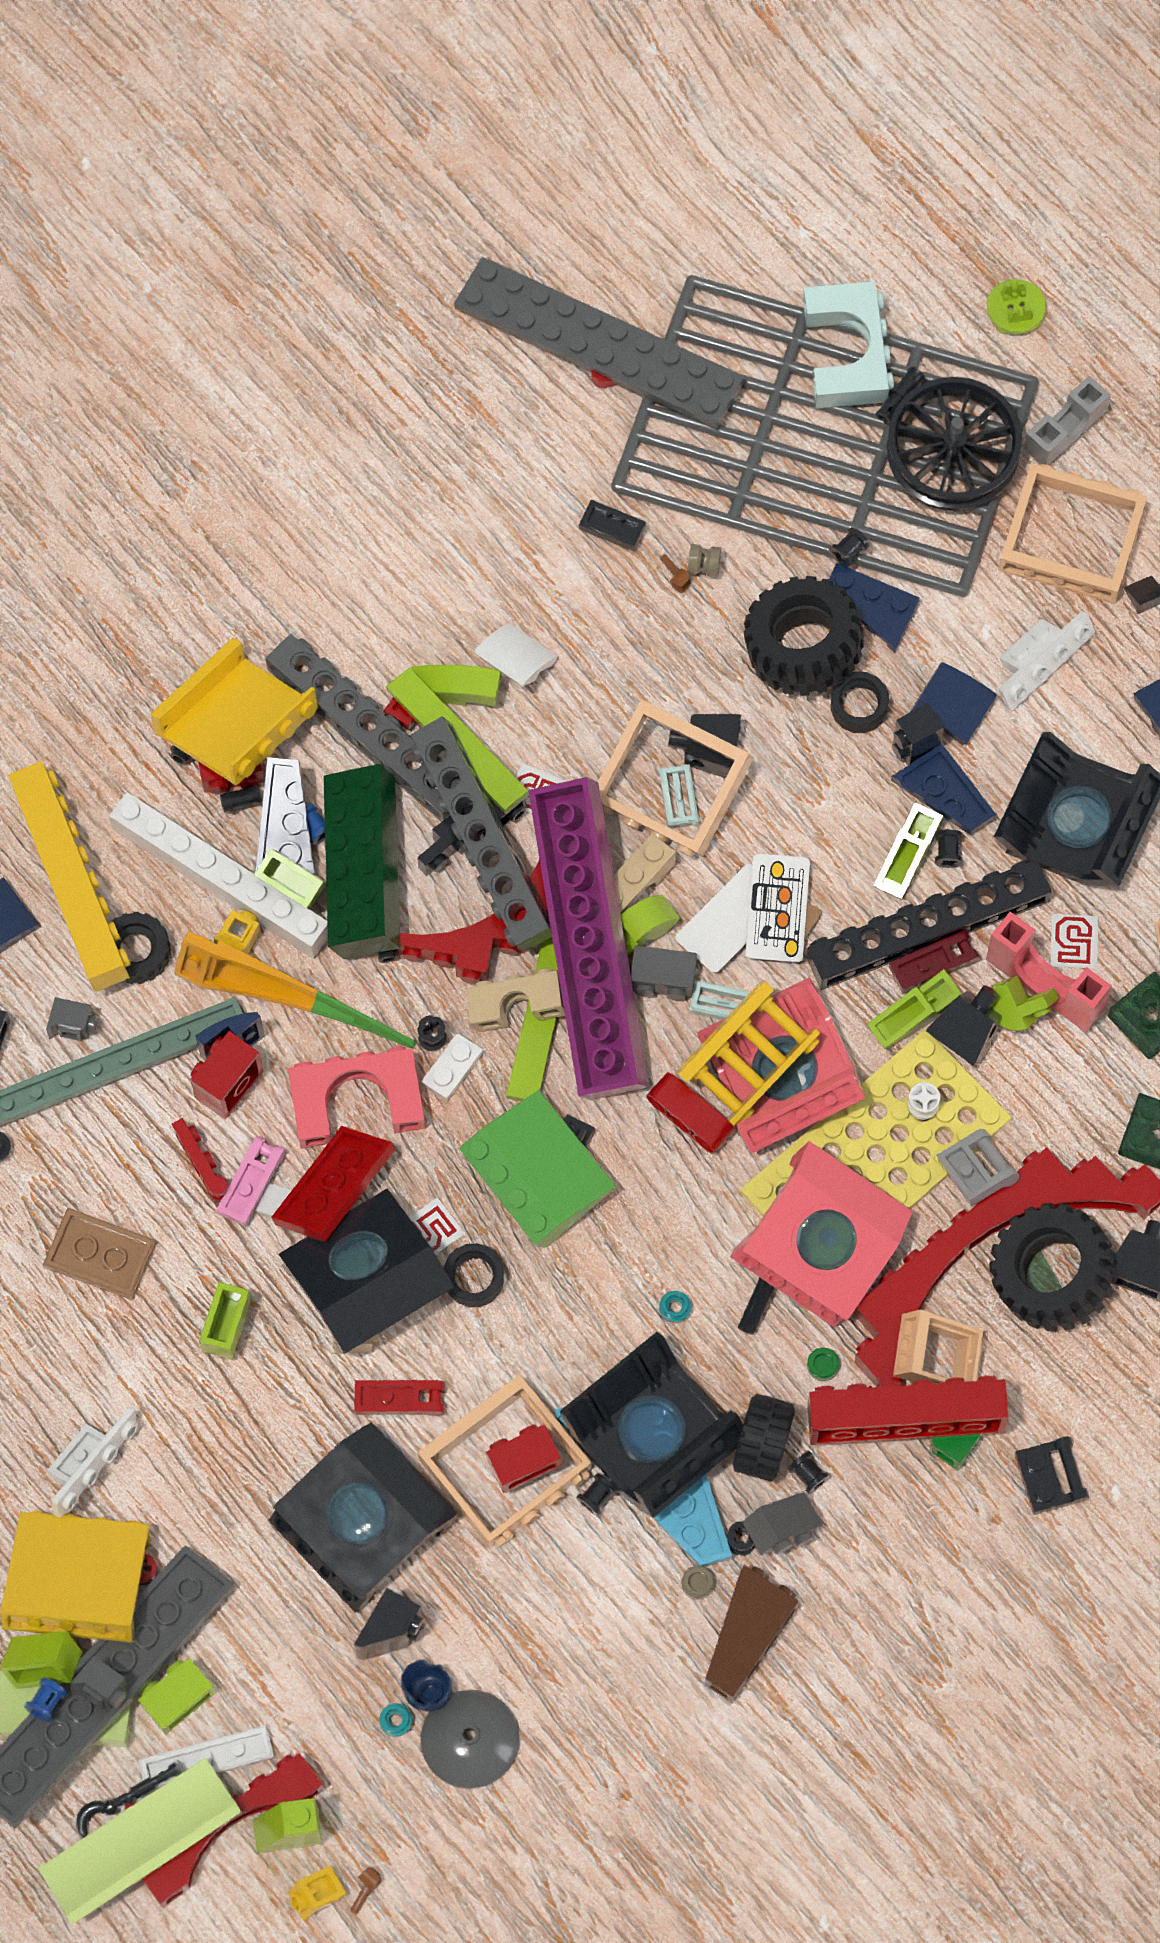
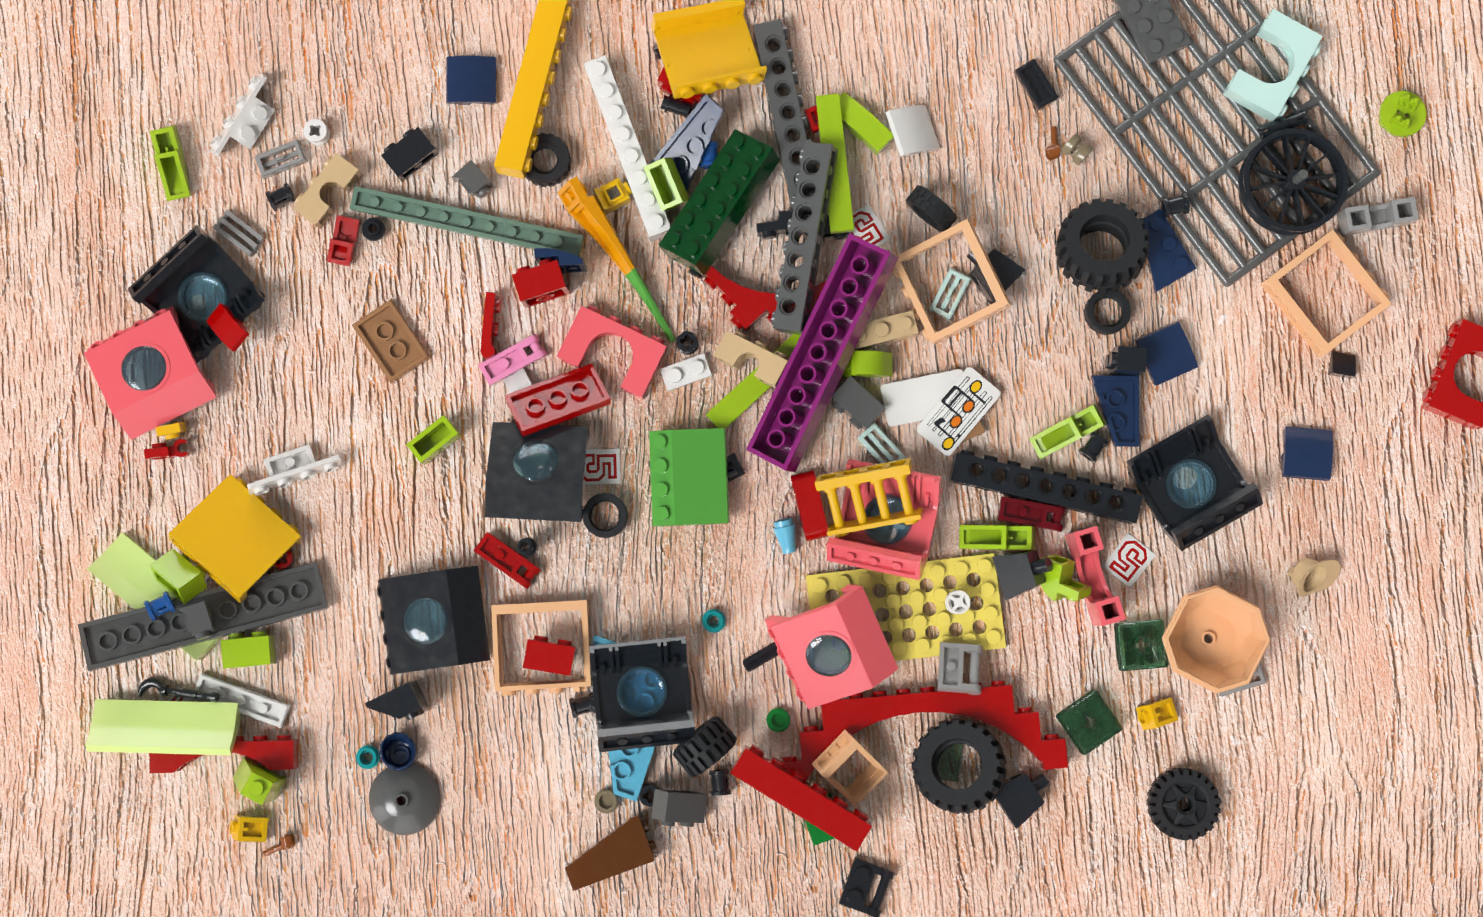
camera: 35 degrees right, 15 degrees up
white bracket [999,611,1095,711] -> none
none -> black pin [517,537,537,557]
none -> medium azure cone [772,518,797,554]
none -> black tyre [905,185,957,232]

